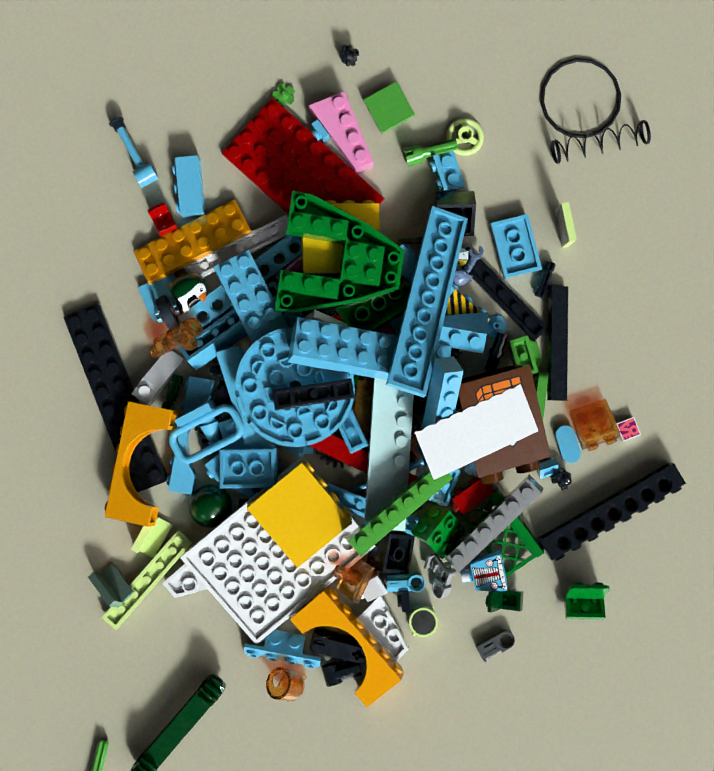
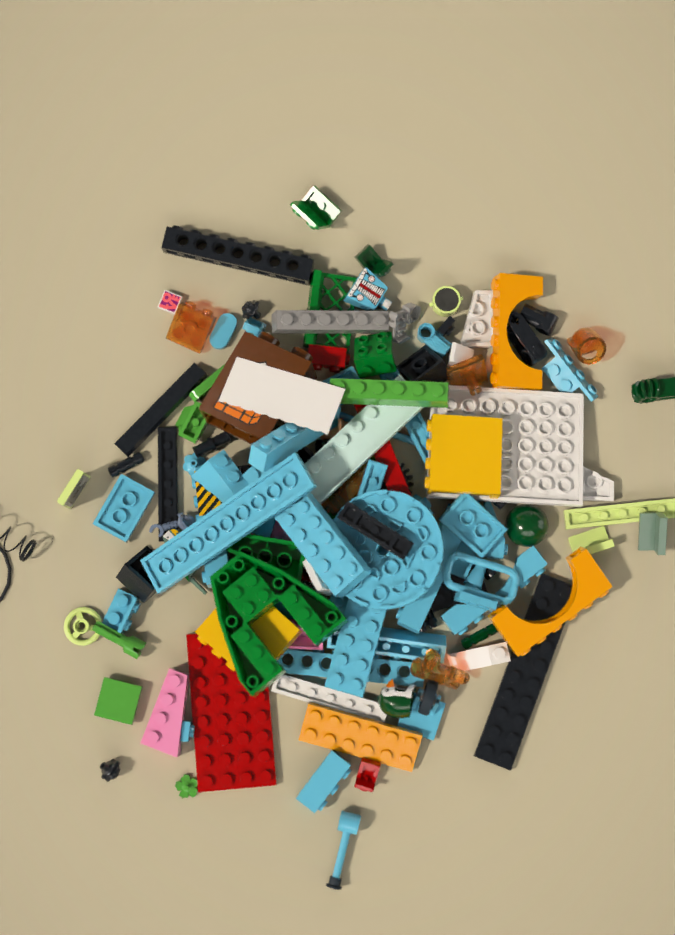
camera: 135 degrees left, 5 degrees down
dark grey piece [476,630,515,662] -> none

